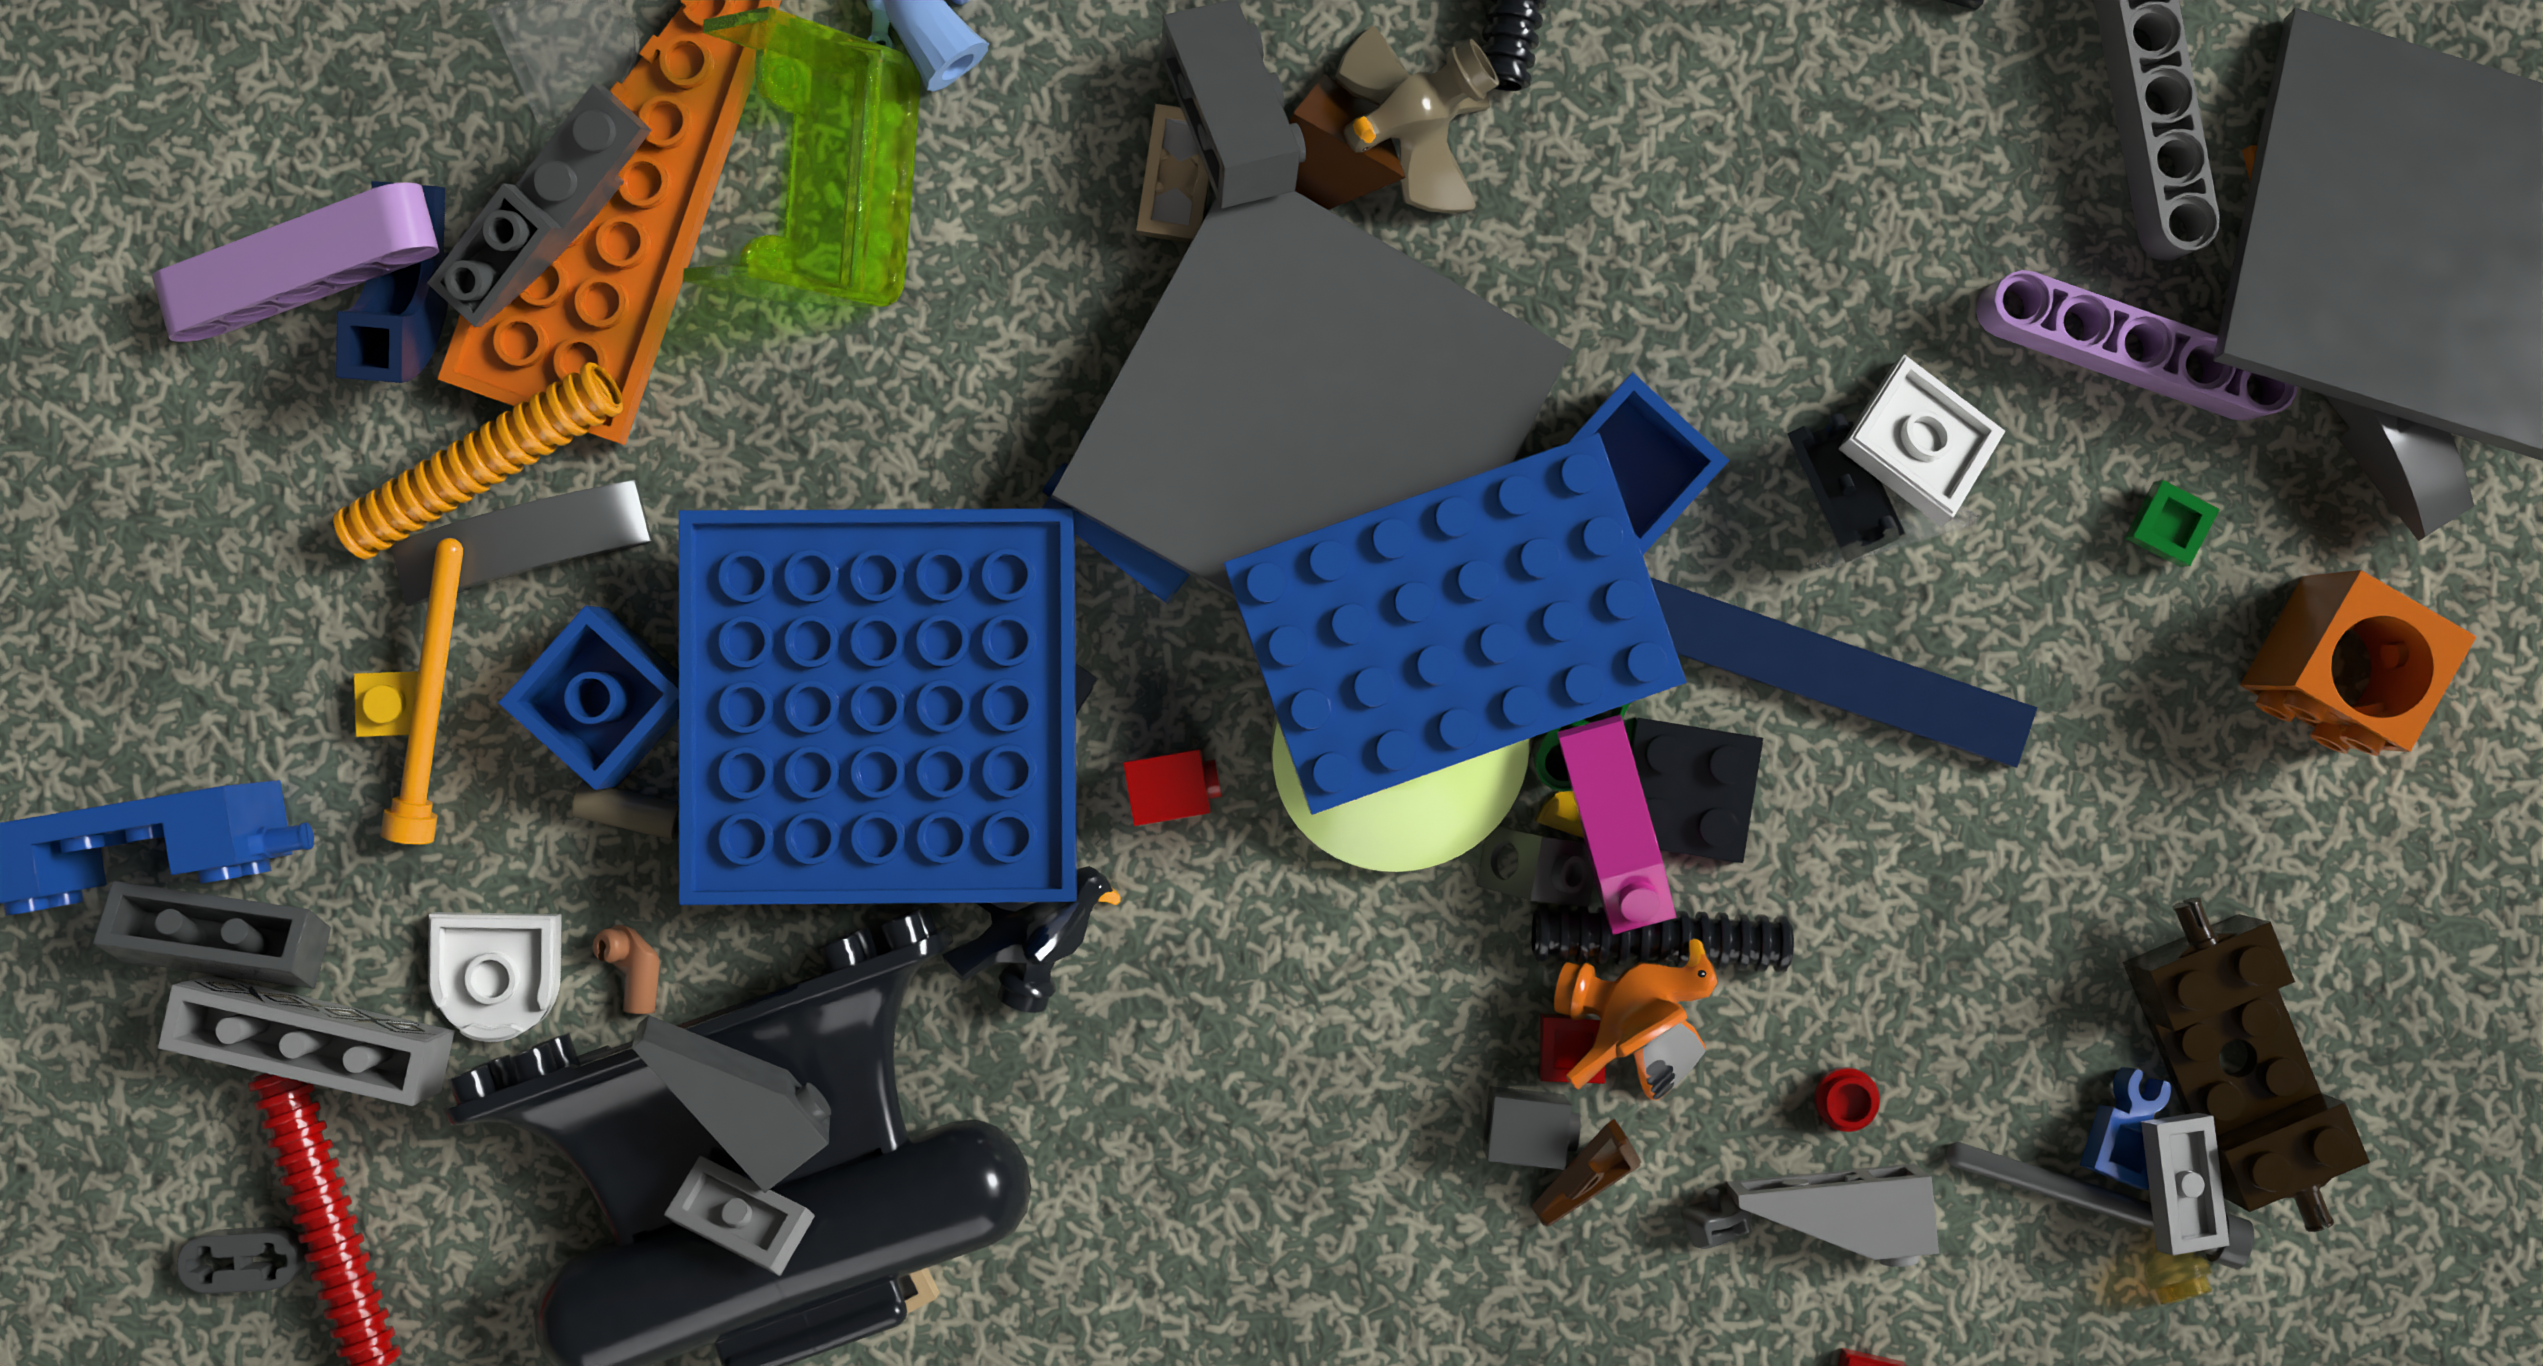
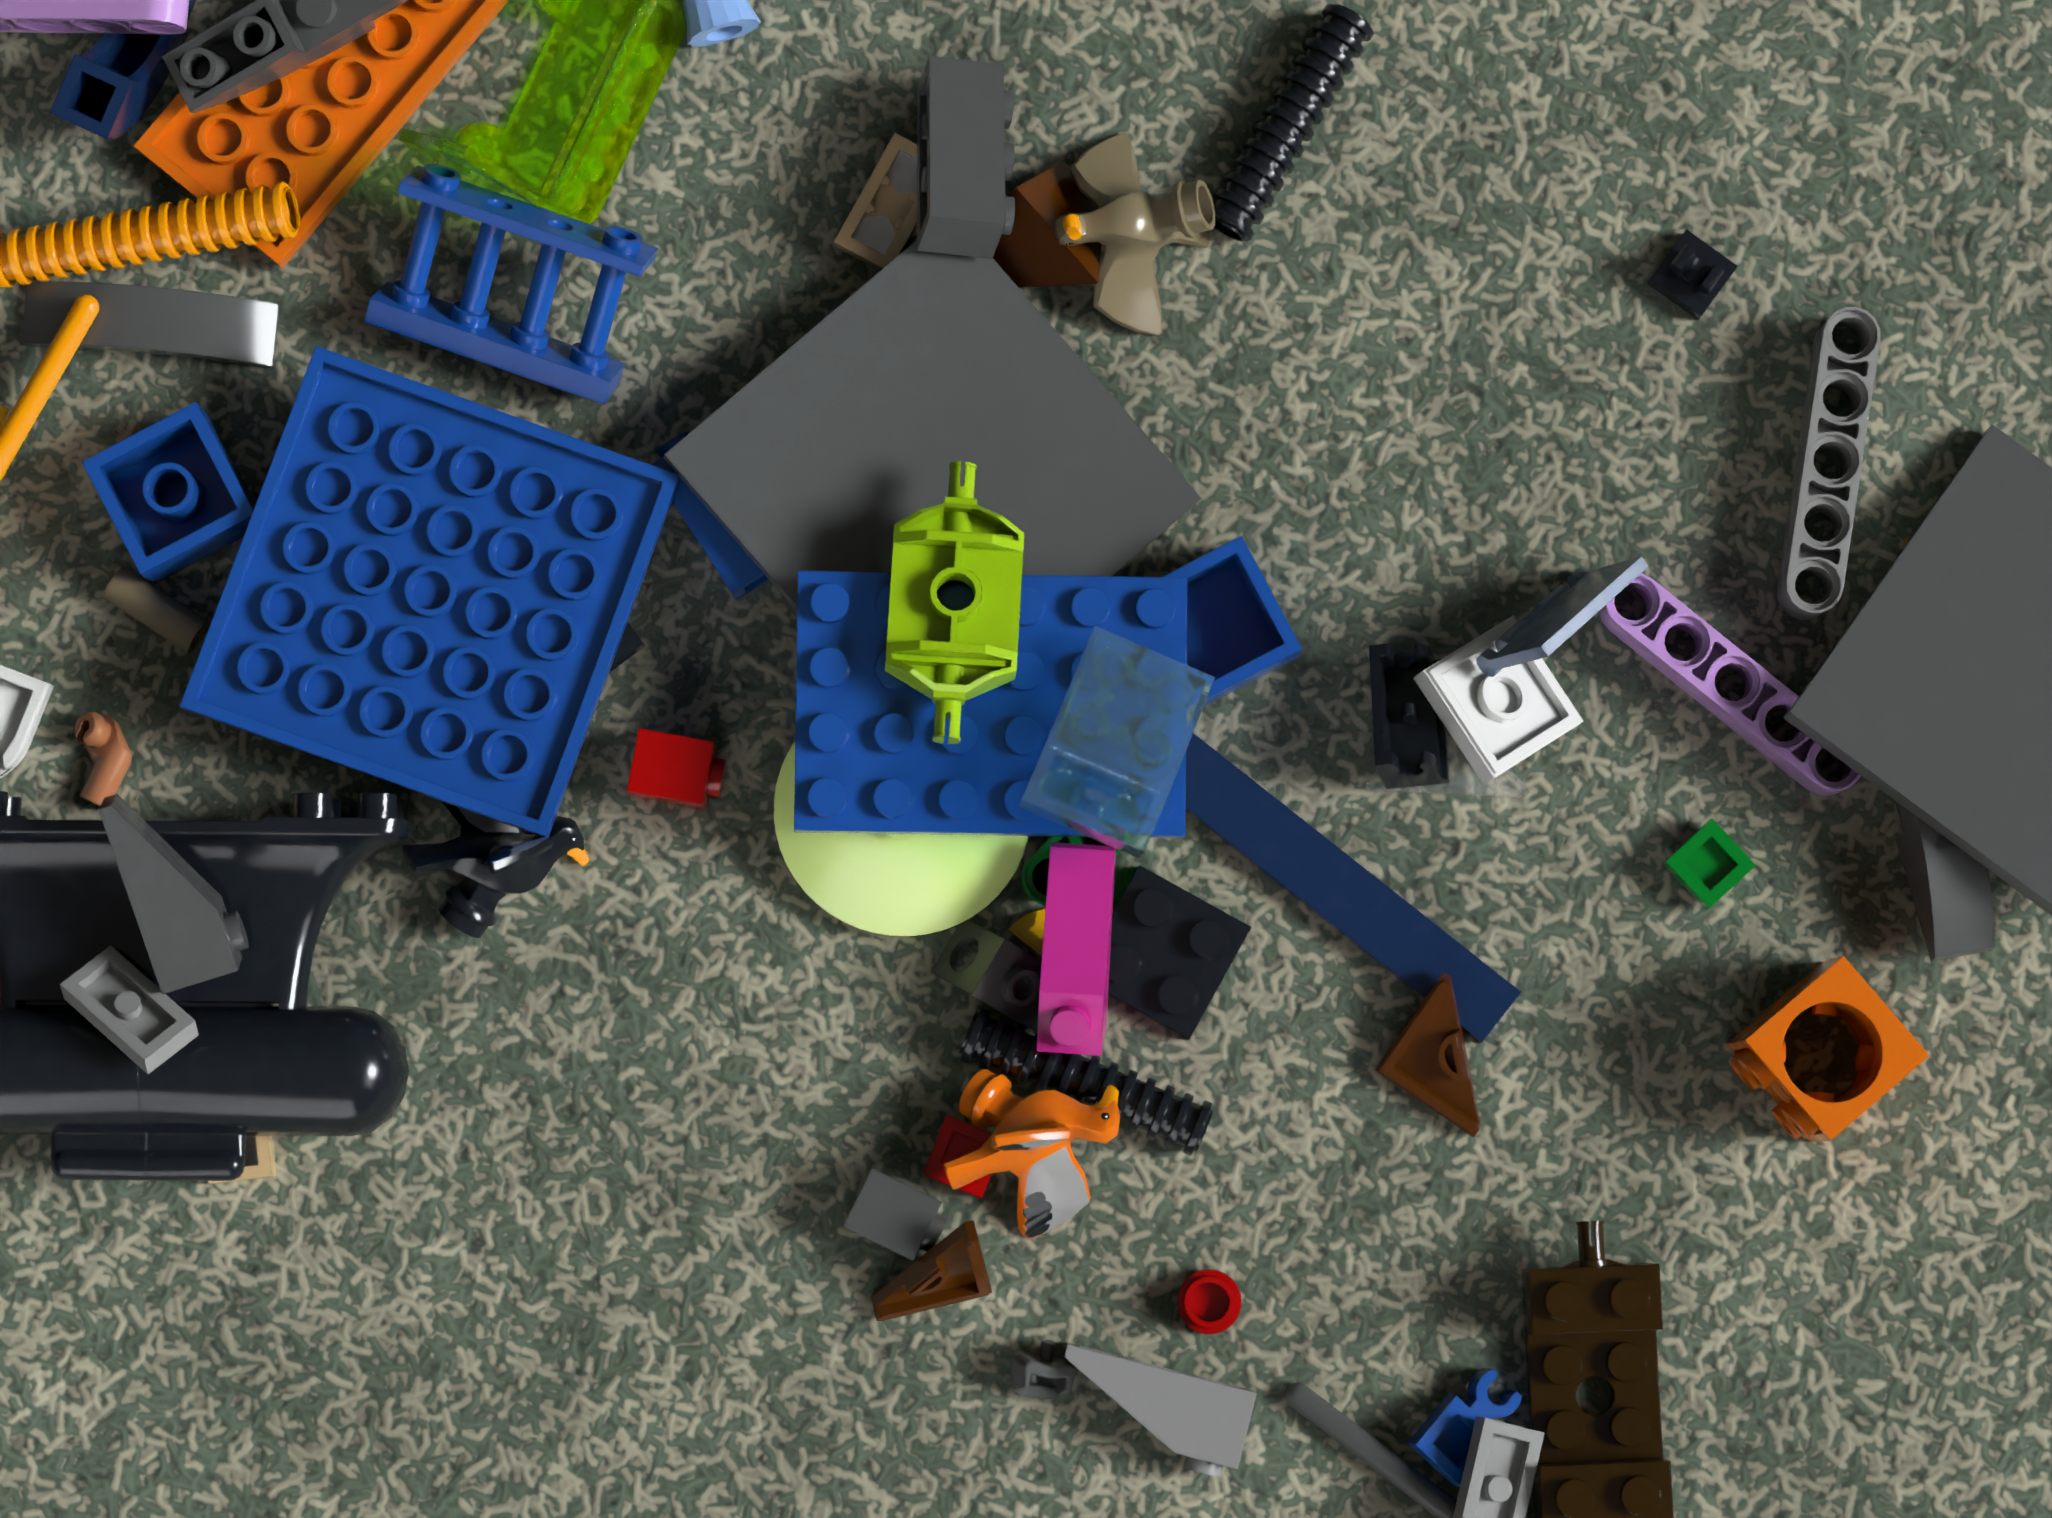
camera: 15 degrees right, 5 degrees down
none -> blue fence [364,164,658,405]
none -> lime plate [885,461,1024,744]
none -> clear light blue slope [1018,626,1215,858]
none -> reddish brown tile [1375,971,1481,1138]
none -> sand blue piece [1476,557,1648,677]

